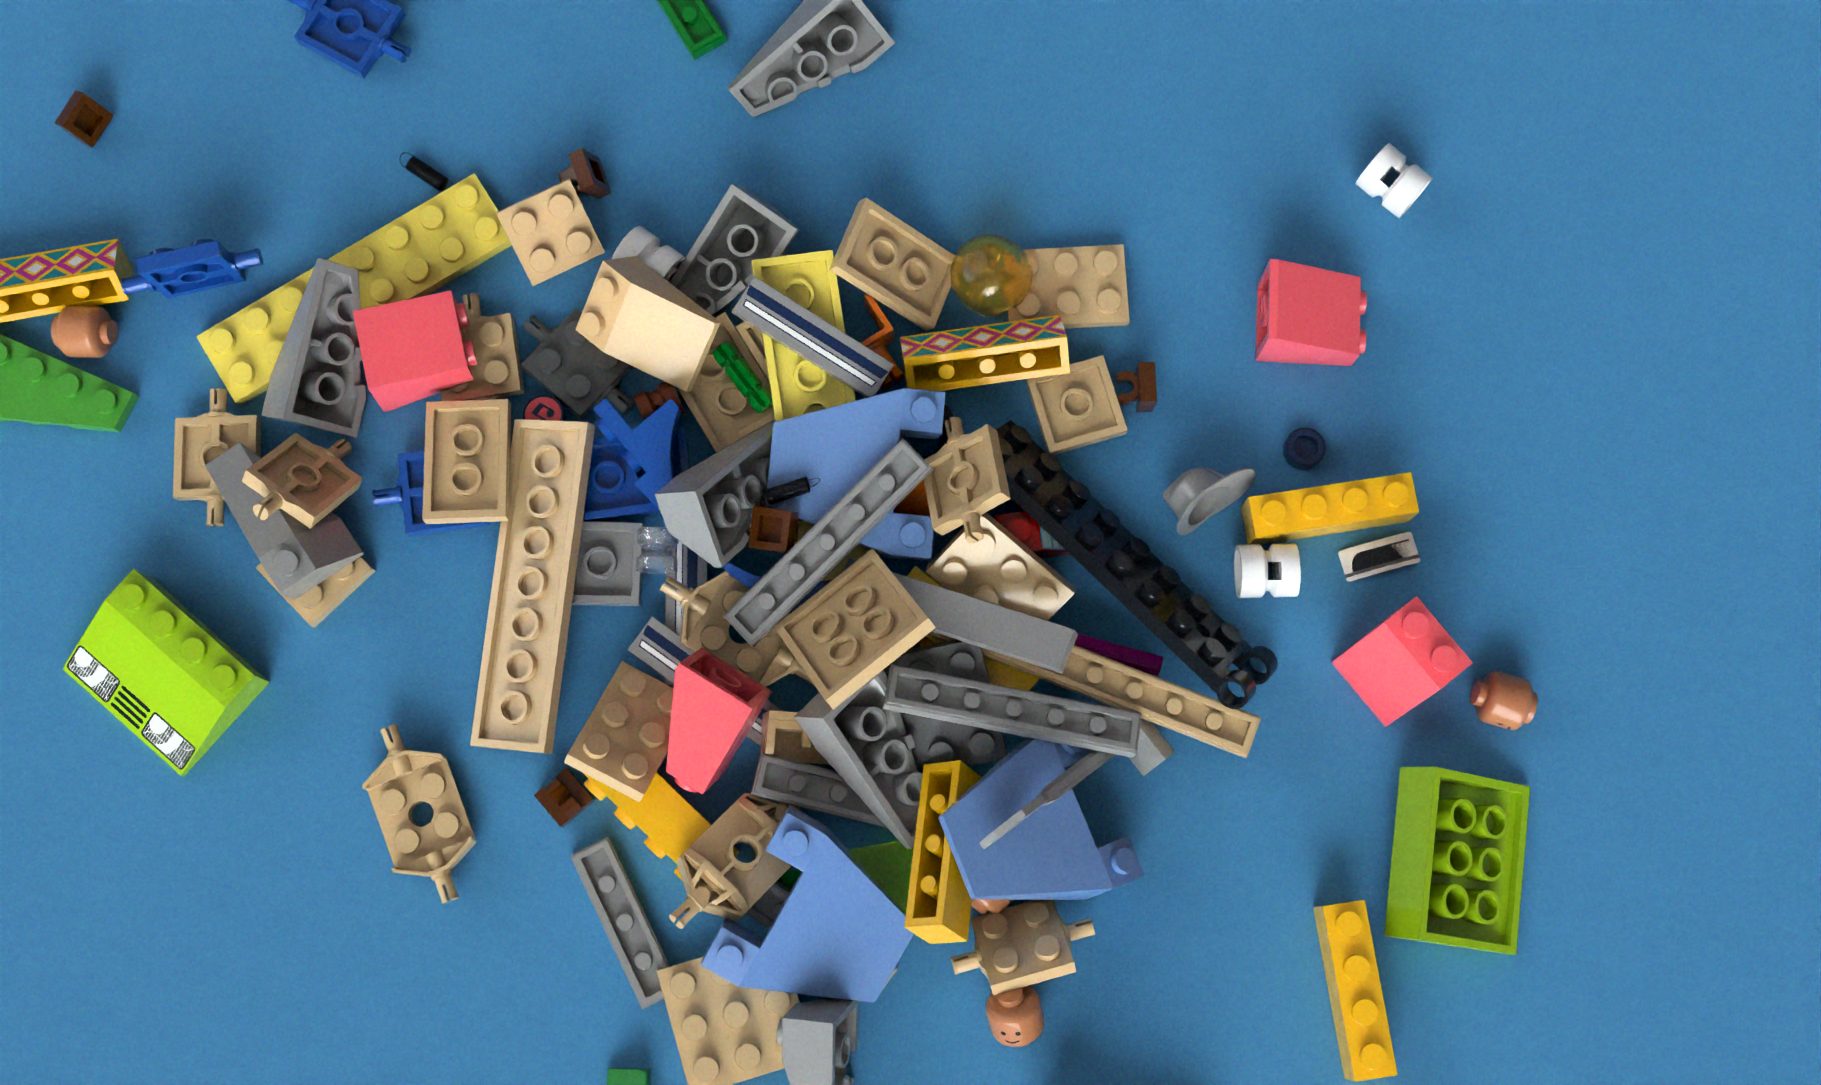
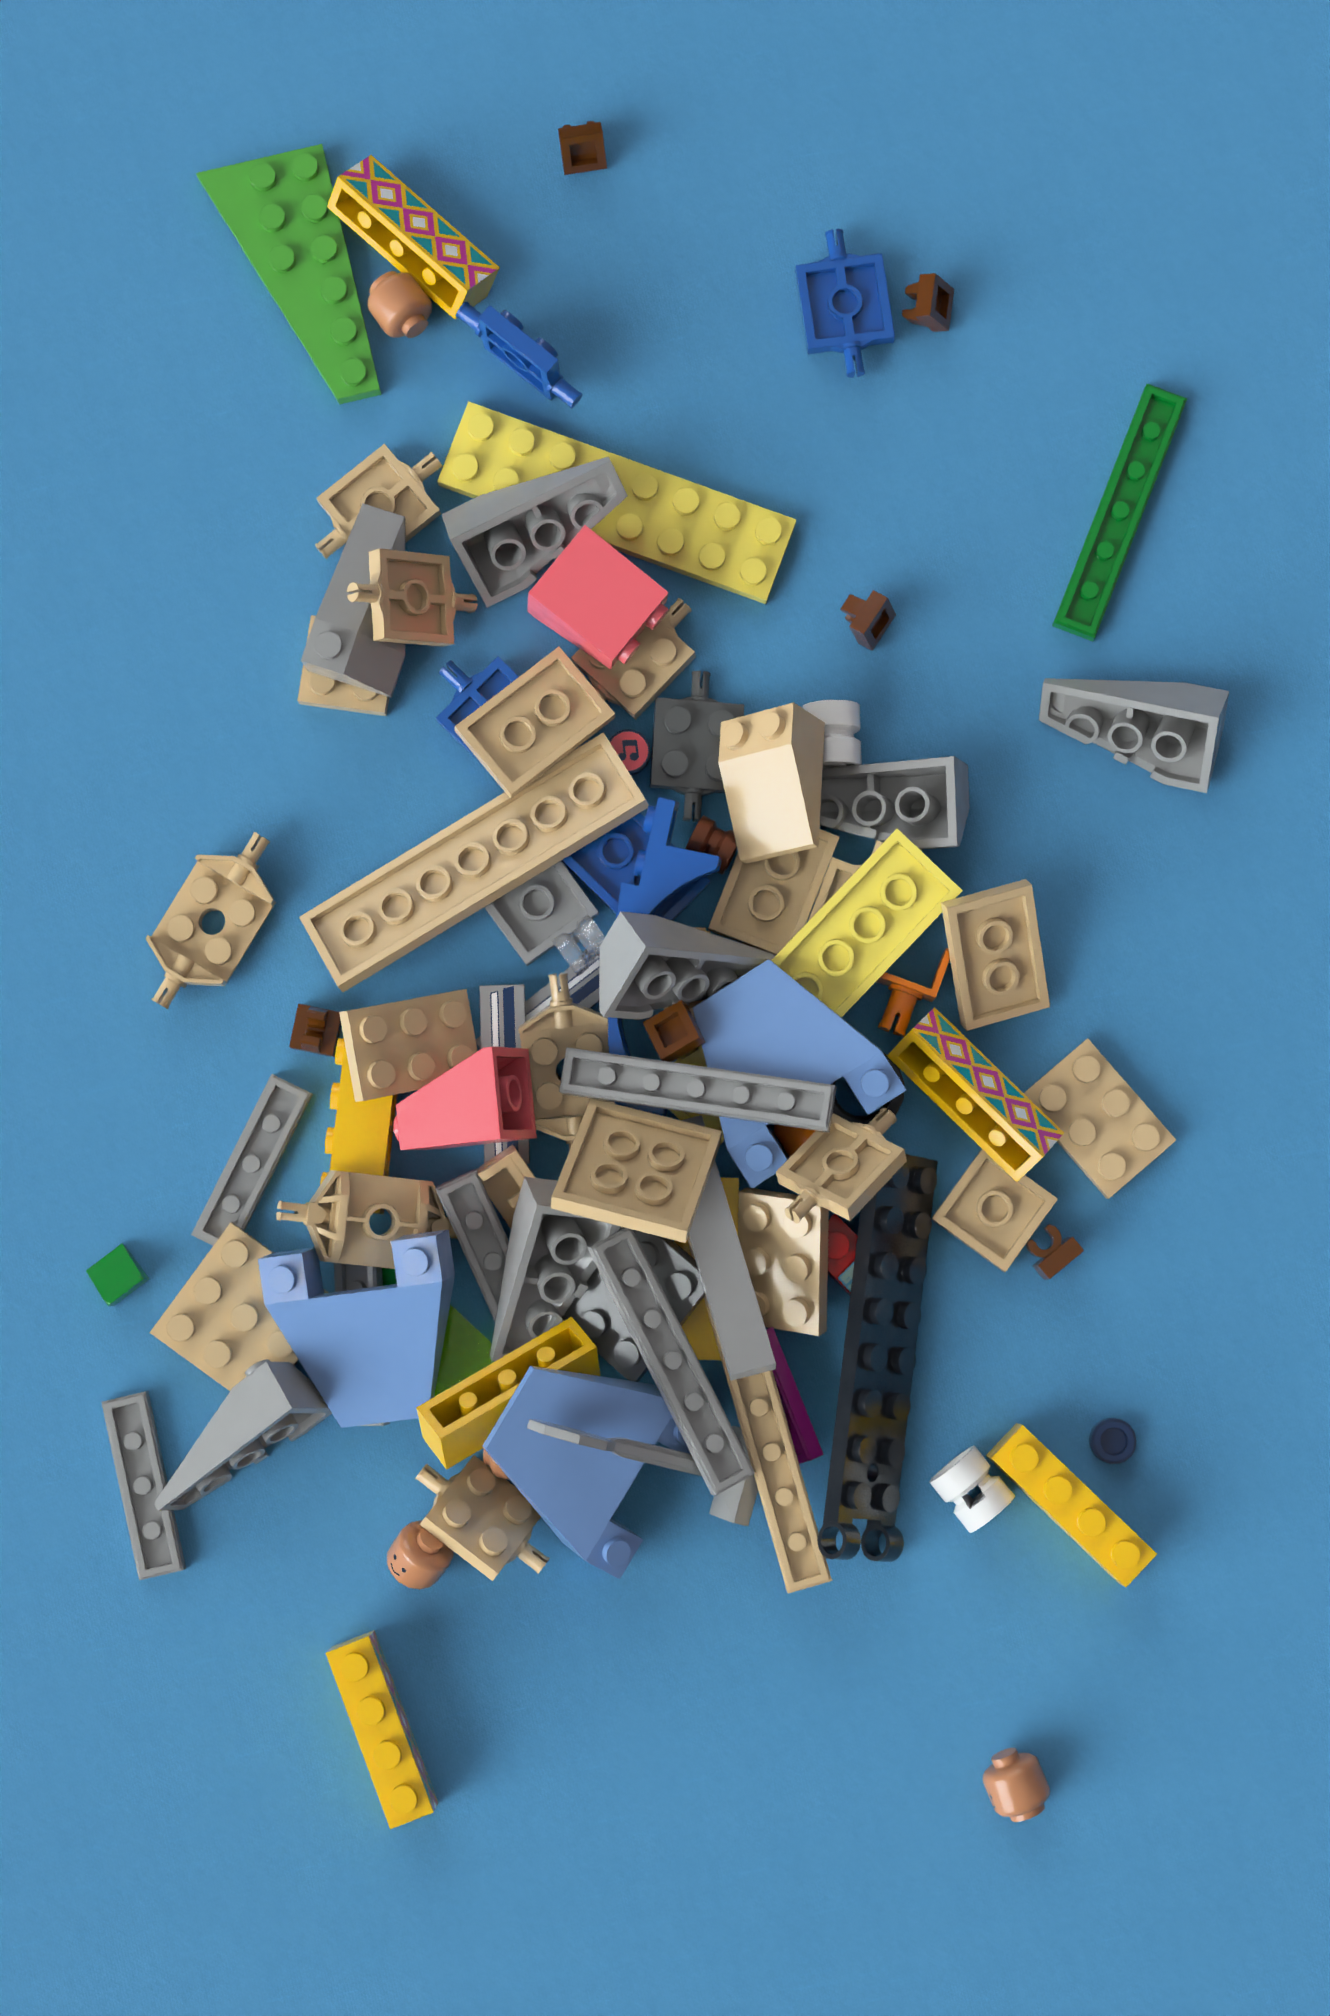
camera: 55 degrees right, 5 degrees up
lime slope [62,569,270,777] -> none
black piece [399,152,453,192] -> none
tan plate [496,178,605,286] -> none
green axle [713,341,772,414] -> none
light grey tile [732,276,894,398] -> none
black piece [755,476,820,505] -> none
clear yellow cylinder [950,233,1033,317] -> none
light grey piece [1163,467,1256,536] -> none
coral slope [1255,259,1367,366] -> none
yellow brick [1313,900,1398,1082] -> none
coral slope [1331,596,1473,727] -> none
sticker [1338,532,1420,582] -> none
lime slope [1384,766,1530,955] -> none

